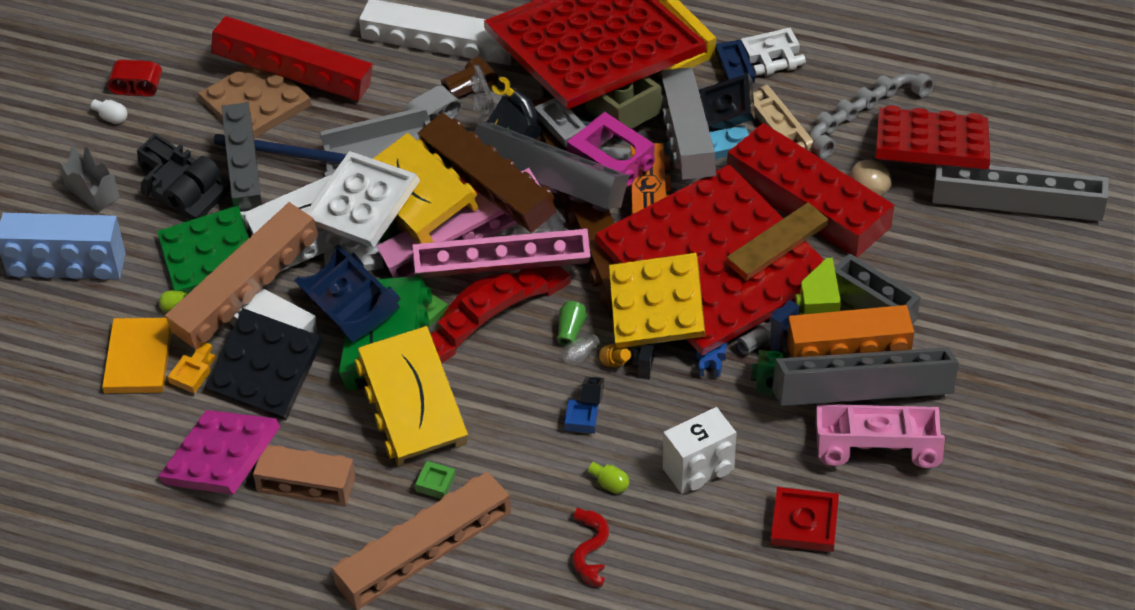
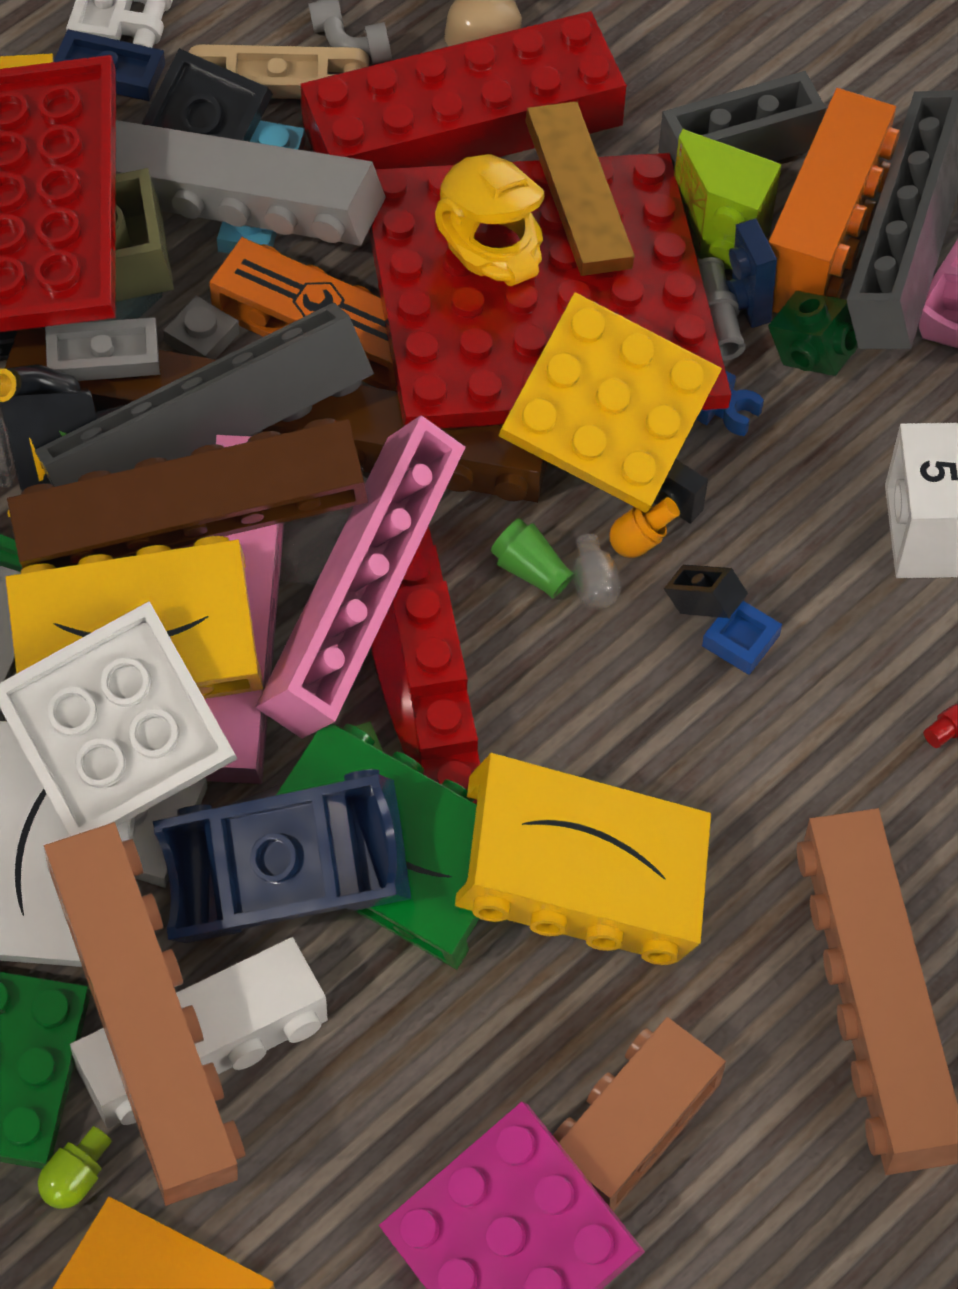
camera: 65 degrees left, 10 degrees up
light orange plate [168,342,216,394] -> none
black plate [205,308,323,420] -> none
bright green plate [415,461,456,499] -> none
dark pink panel [567,112,655,187] -> none
lime cylinder [588,462,630,494] -> none
none -> yellow helmet [435,154,544,286]

